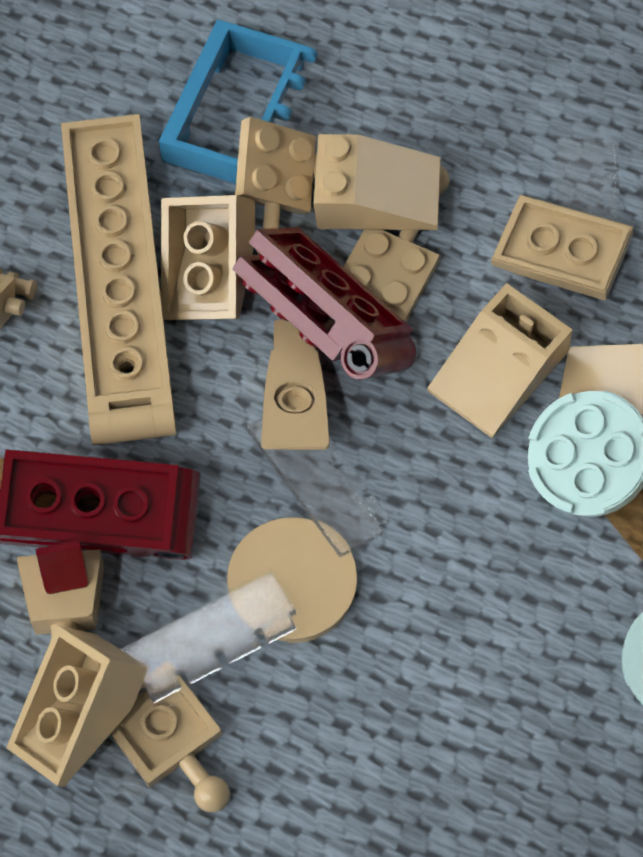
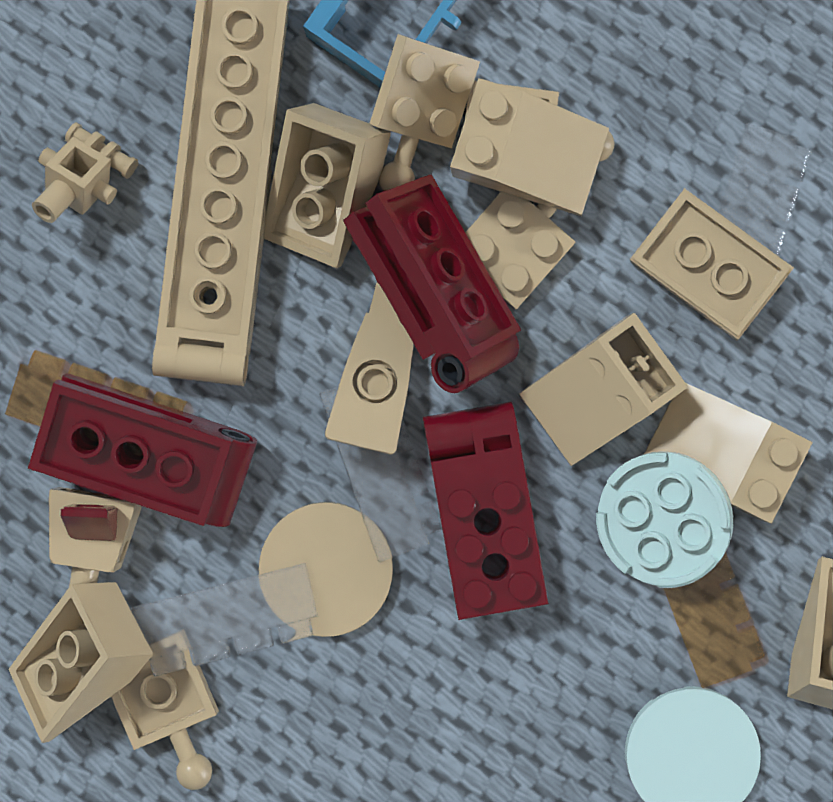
camera: 15 degrees right, 25 degrees up
none -> dark red hinge [423,401,549,620]

